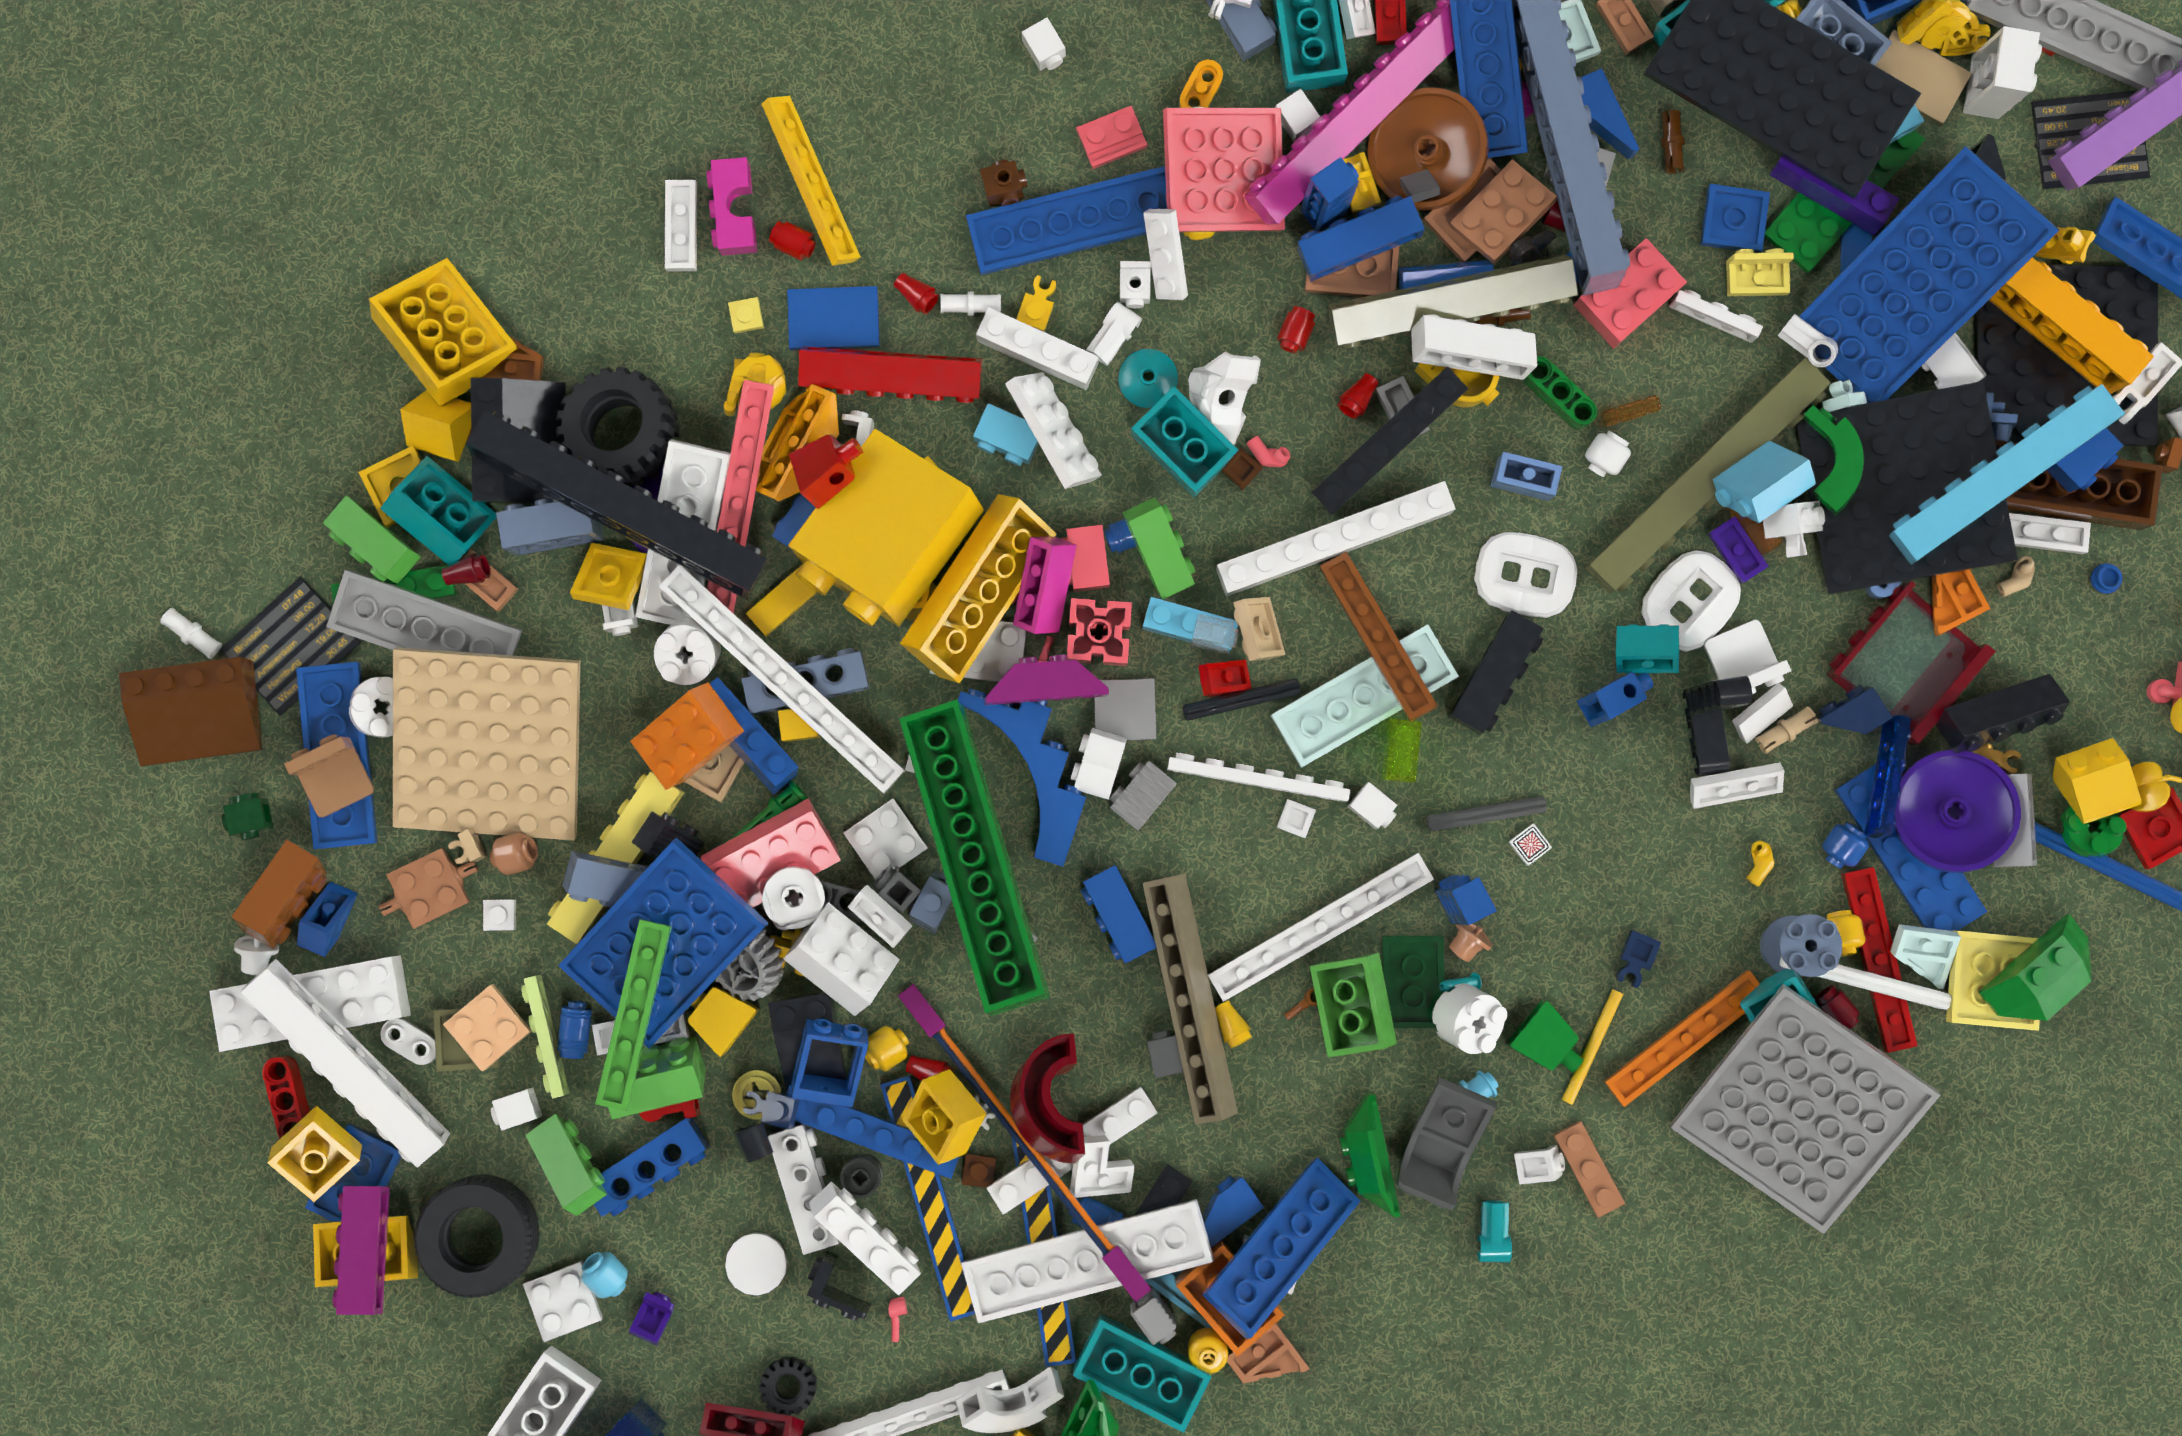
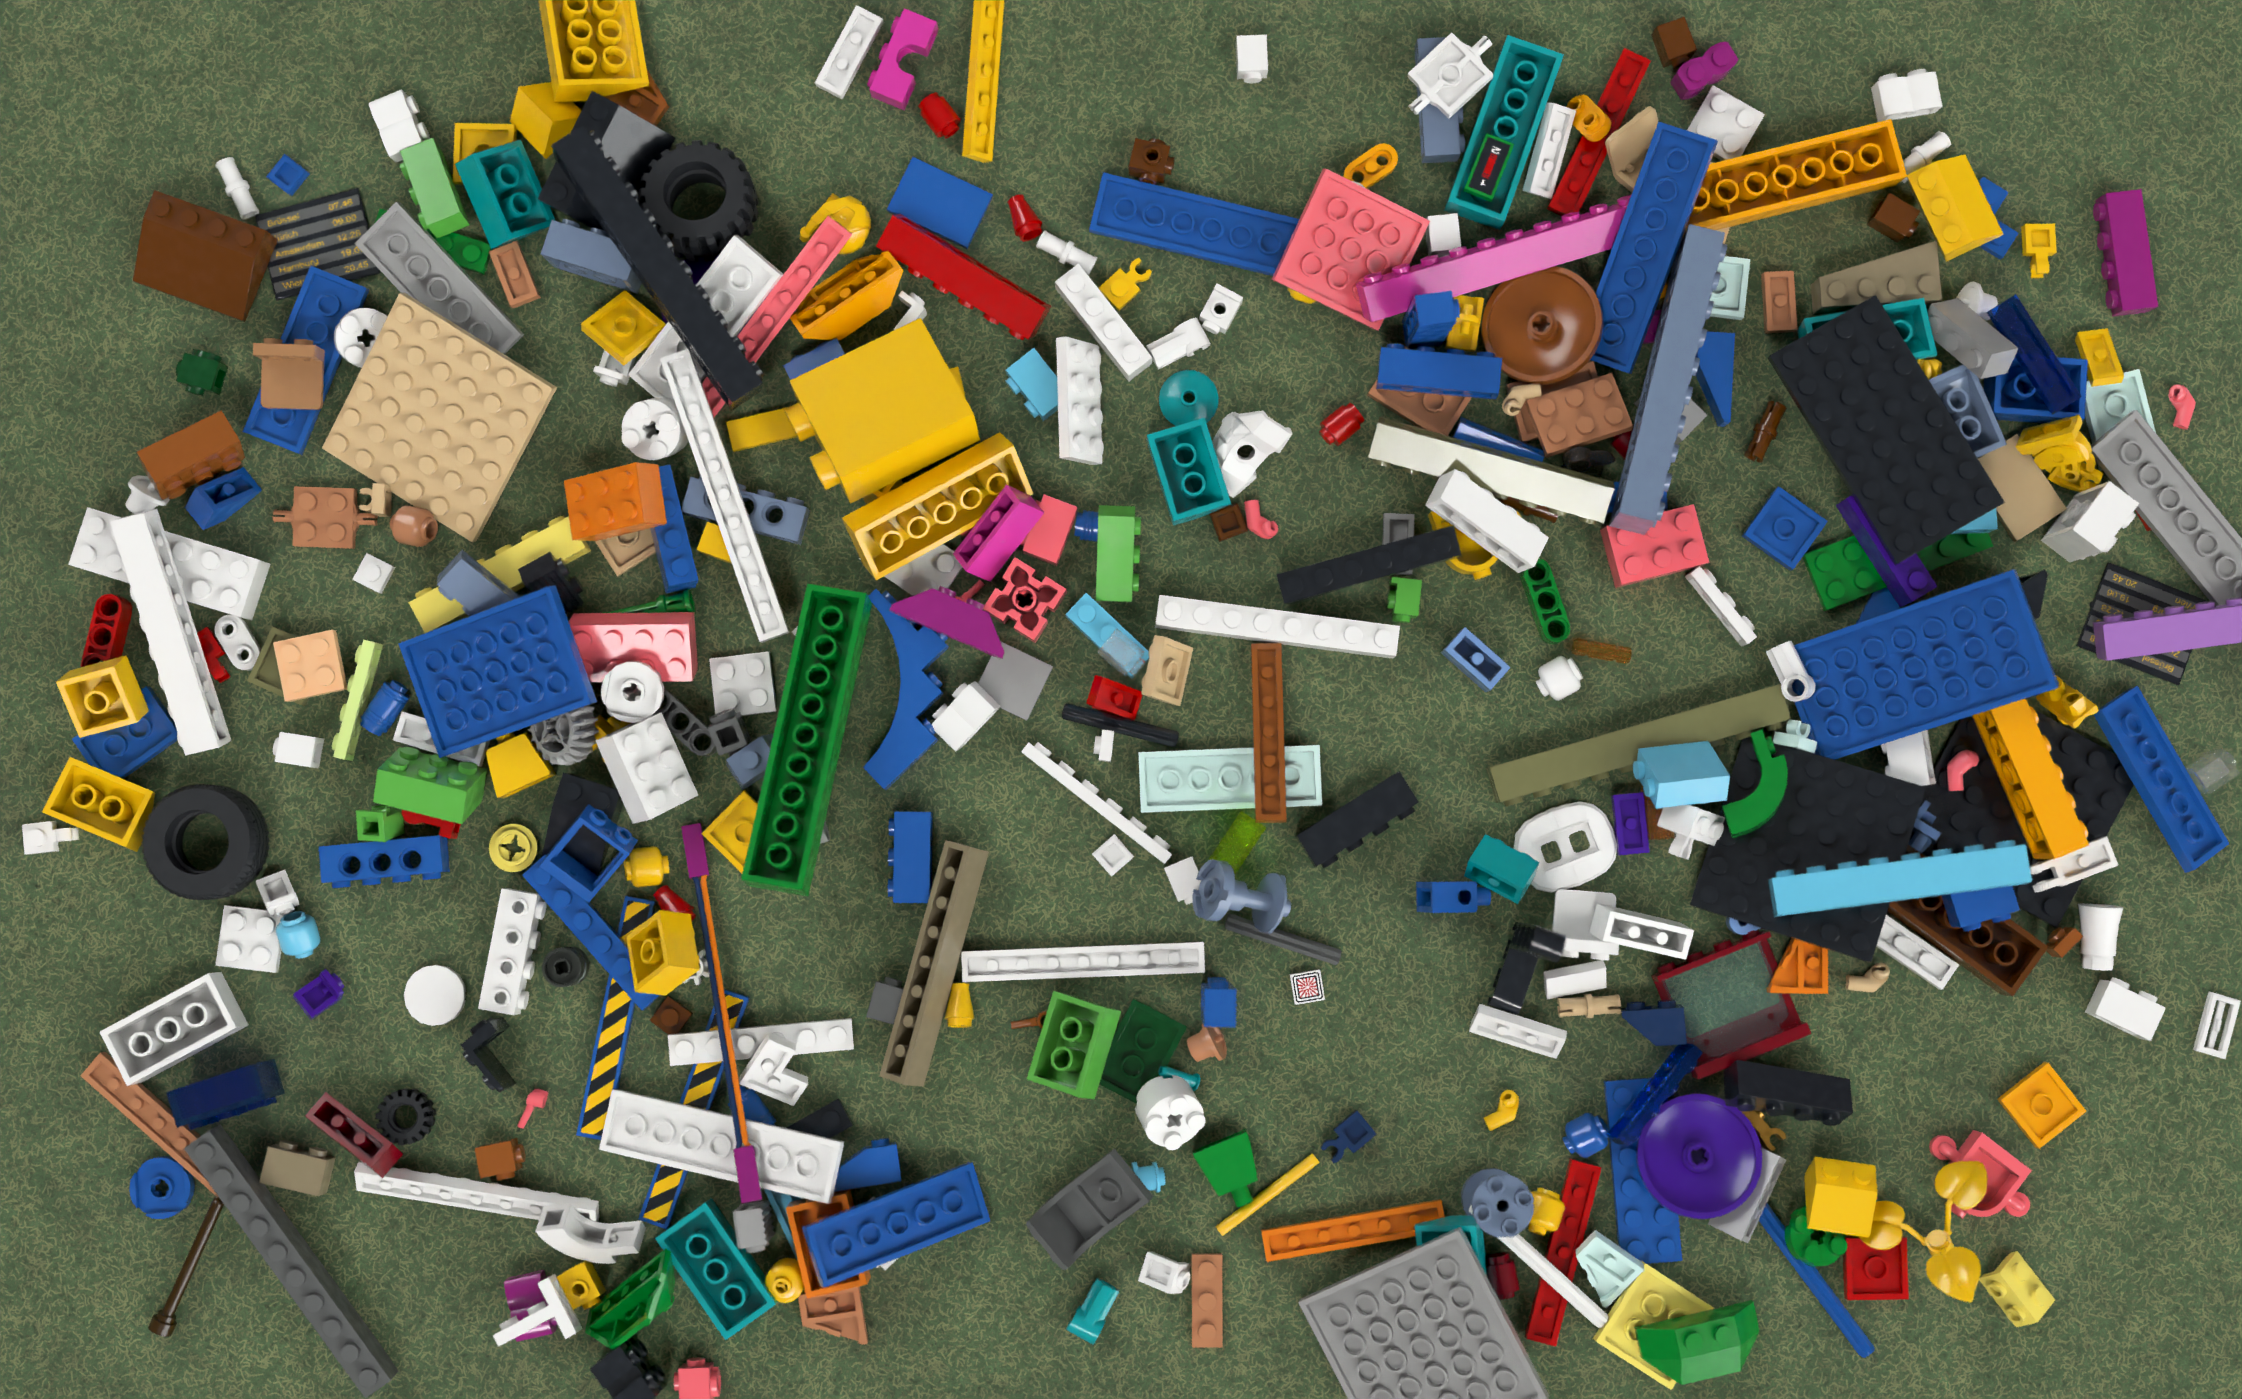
camera: 30 degrees right, 0 degrees up
magenta brick [332,1186,390,1315] -> none
dark red cone [442,553,491,586] -> none
bright green brick [525,1113,607,1216] -> none
bright green plate [595,919,672,1111] -> none
light yellow plate [728,297,764,334] -> none
black beam [733,1121,774,1163] -> none
plate [743,1091,800,1130] -> none
red torso [789,434,863,509] -> none
white brick [809,1181,921,1295] -> none
white plate [848,885,912,948] -> none
dark red brick [1010,1033,1086,1164] -> none
coral plate [1076,105,1148,169] -> none
light grey brick [1109,761,1177,831] -> none
white plate [1144,209,1188,300] -> none
red cone [1337,373,1379,419] -> none
green wedge [1339,1092,1401,1217] -> none
dark grey tile [1400,169,1440,203] -> none
white piece [1474,532,1578,618] -> none
light yellow bracket [1726,248,1794,296] -> none
blue plate [2090,563,2122,594] -> none
none -> white plate [22,821,79,855]
none -> red plate [197,627,231,683]
none -> white bracket [256,870,299,916]
none -> blue tile [266,154,310,197]
none -> bright green brick [356,804,404,842]
none -> white brick [369,89,430,163]
none -> dark orange brick [474,1138,526,1180]
none -> yellow plate [701,790,758,873]
none -> white plate [1093,730,1114,762]
none -> sand blue piece [1192,860,1291,934]
none -> bright green brick [1387,577,1422,623]
none -> tile [1463,133,1514,202]
none -> tan arm [1502,383,1541,416]
none -> white brick [1589,903,1694,959]
none -> coral arm [1947,749,1979,791]

